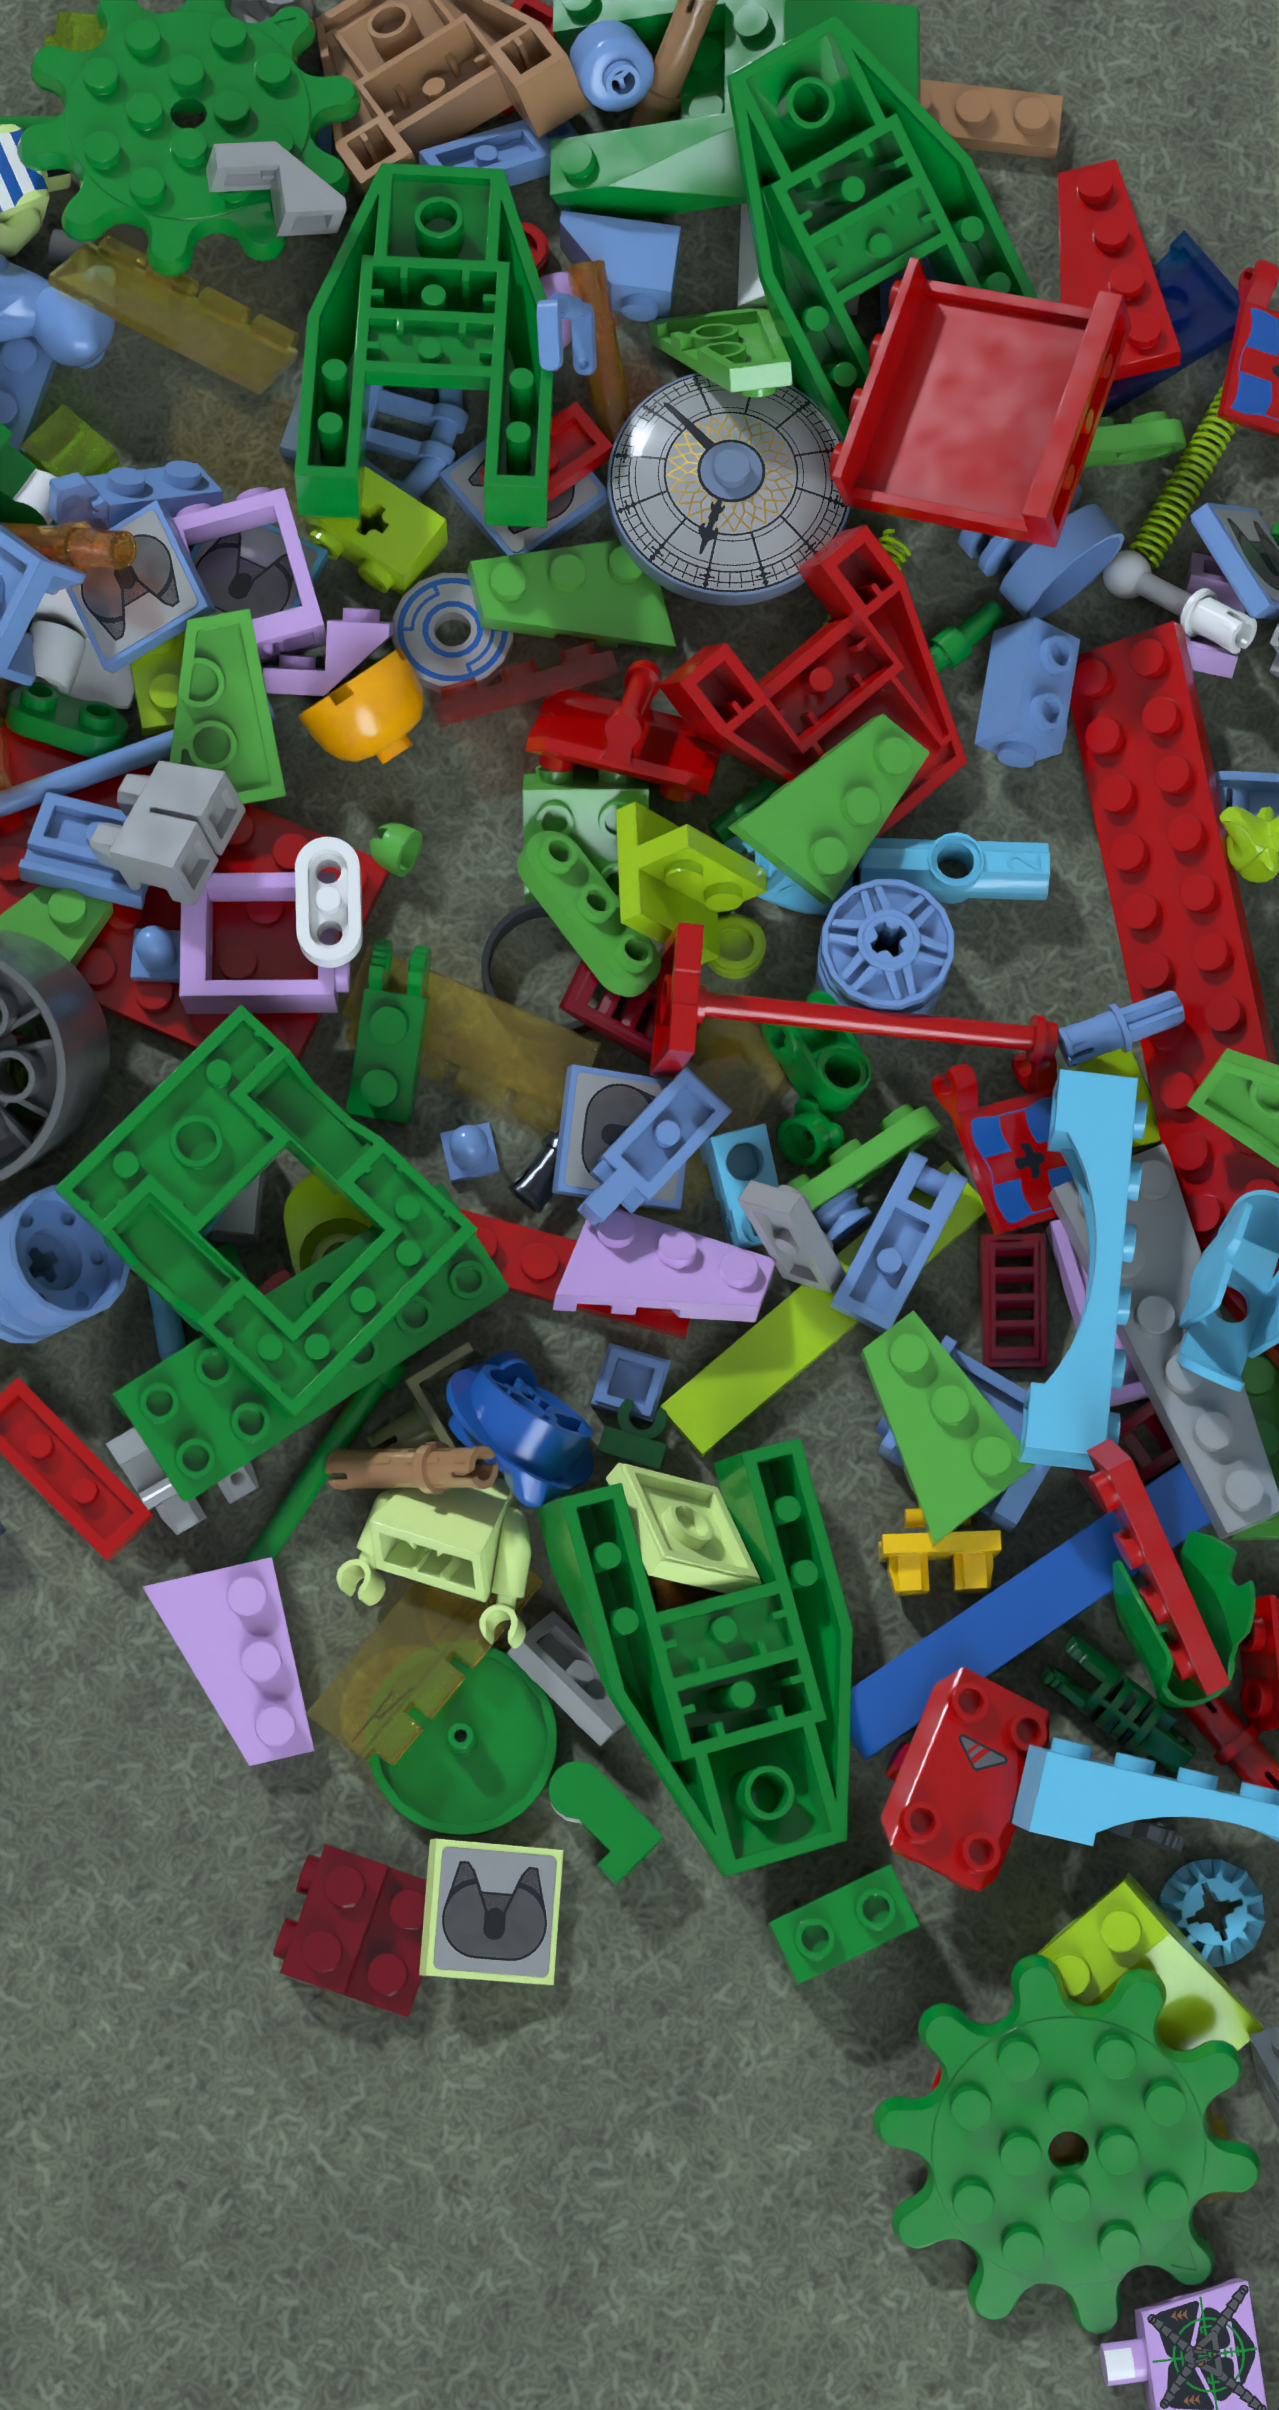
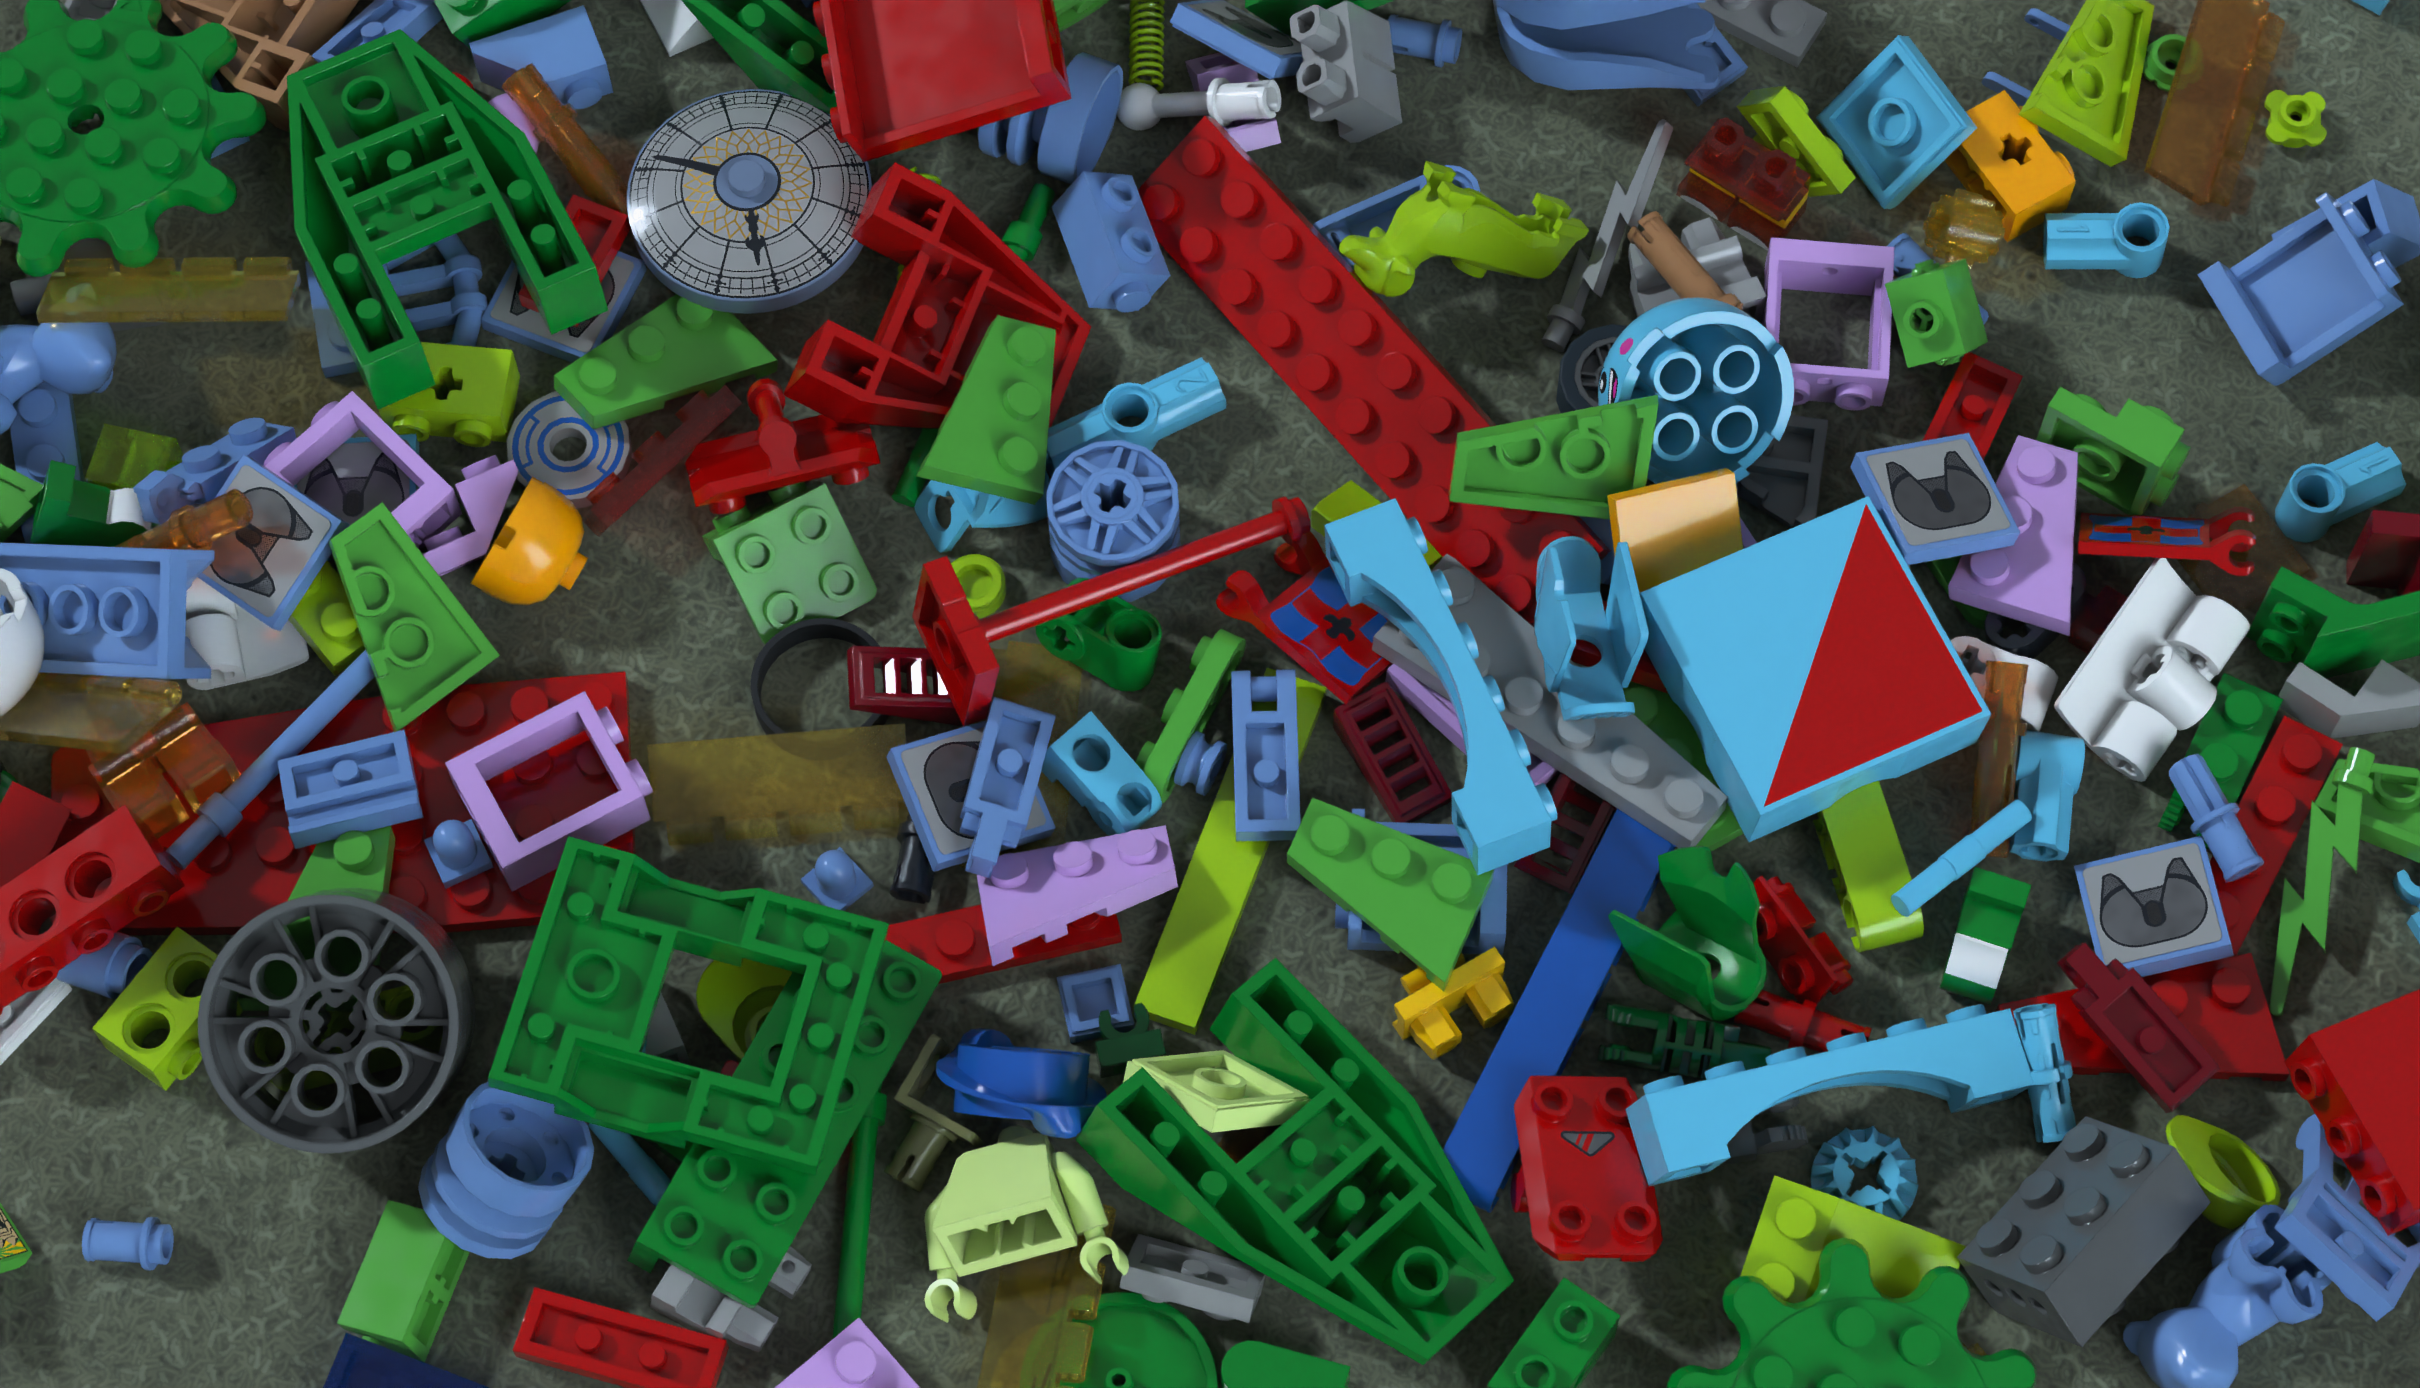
camera: 25 degrees left, 10 degrees down
green plate [4,682,128,758] -> none
light grey hips [89,761,246,906] -> none
light grey slope [206,141,347,236] -> none
white plate [295,837,363,968] -> none
medium nougat pin [325,1441,498,1495] -> none
green hinge [346,938,432,1124] -> none
bright green hinge [369,822,423,877] -> none
bright green plate [517,831,661,997] -> none
medium blue piece [537,293,597,376] -> none
lime bracket [616,802,767,965] -> none
bright green wing [648,306,793,398] -> none
light grey plate [738,1180,846,1294] -> none
green plate [776,1097,845,1170] -> none
medium blue axle [1058,991,1185,1068] -> none
red plate [1087,1439,1231,1696] -> none

